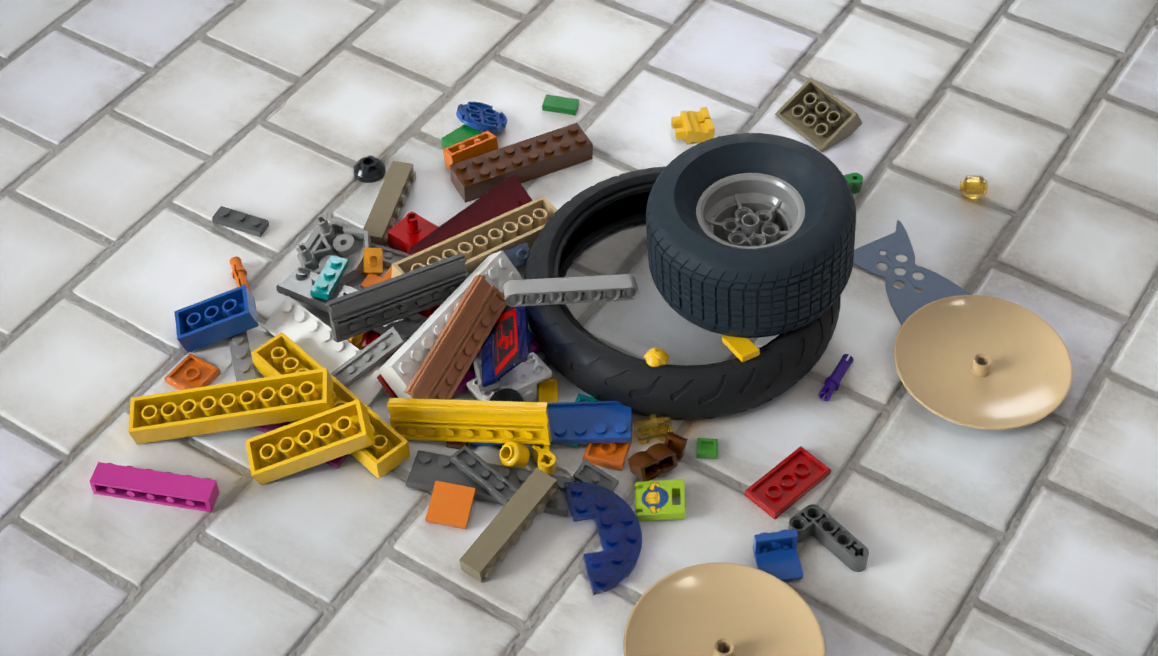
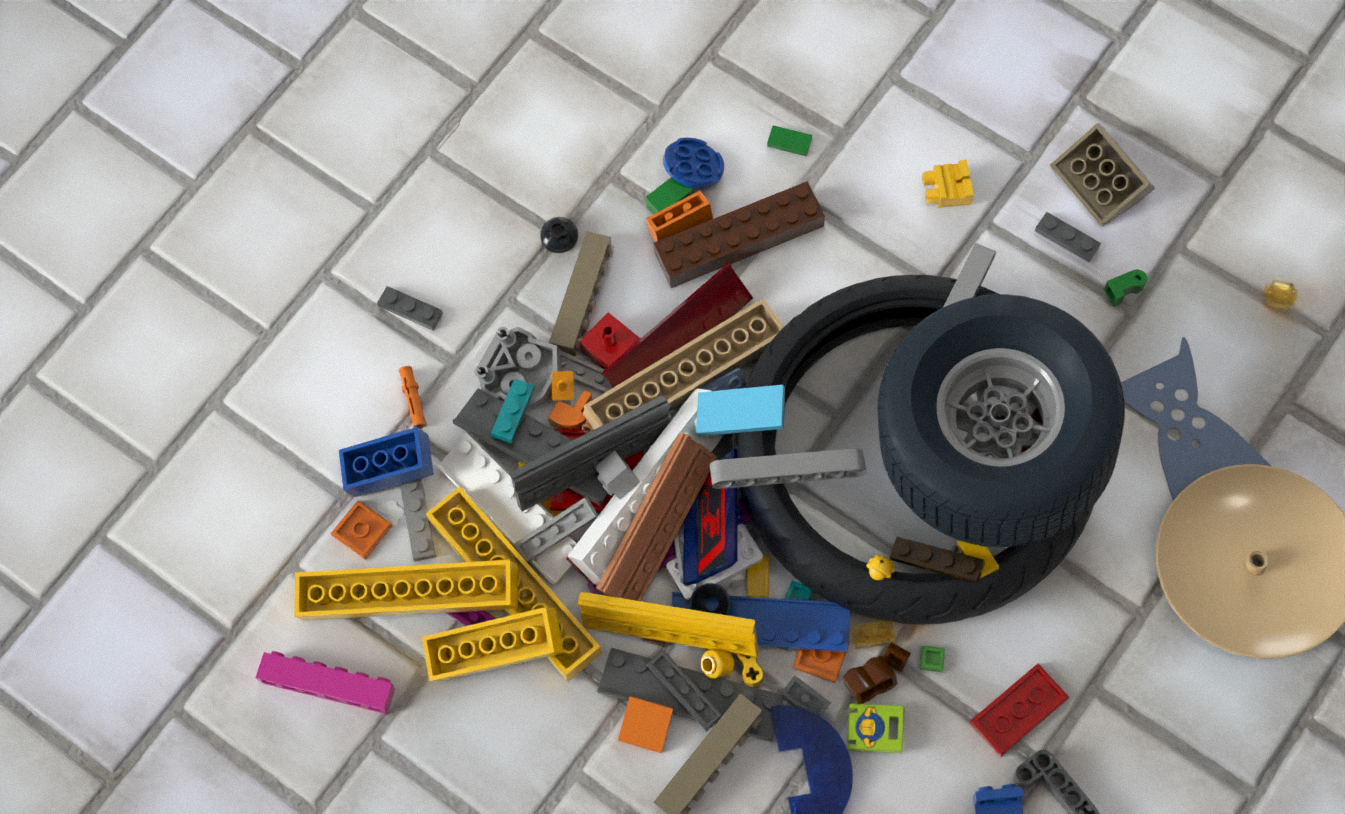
camera: 10 degrees right, 20 degrees up
dark purple pin [818,354,854,401] -> none
none -> light grey brick [595,450,640,499]
none -> medium azure tile [696,385,785,436]
none -> dark brown plate [890,537,985,584]

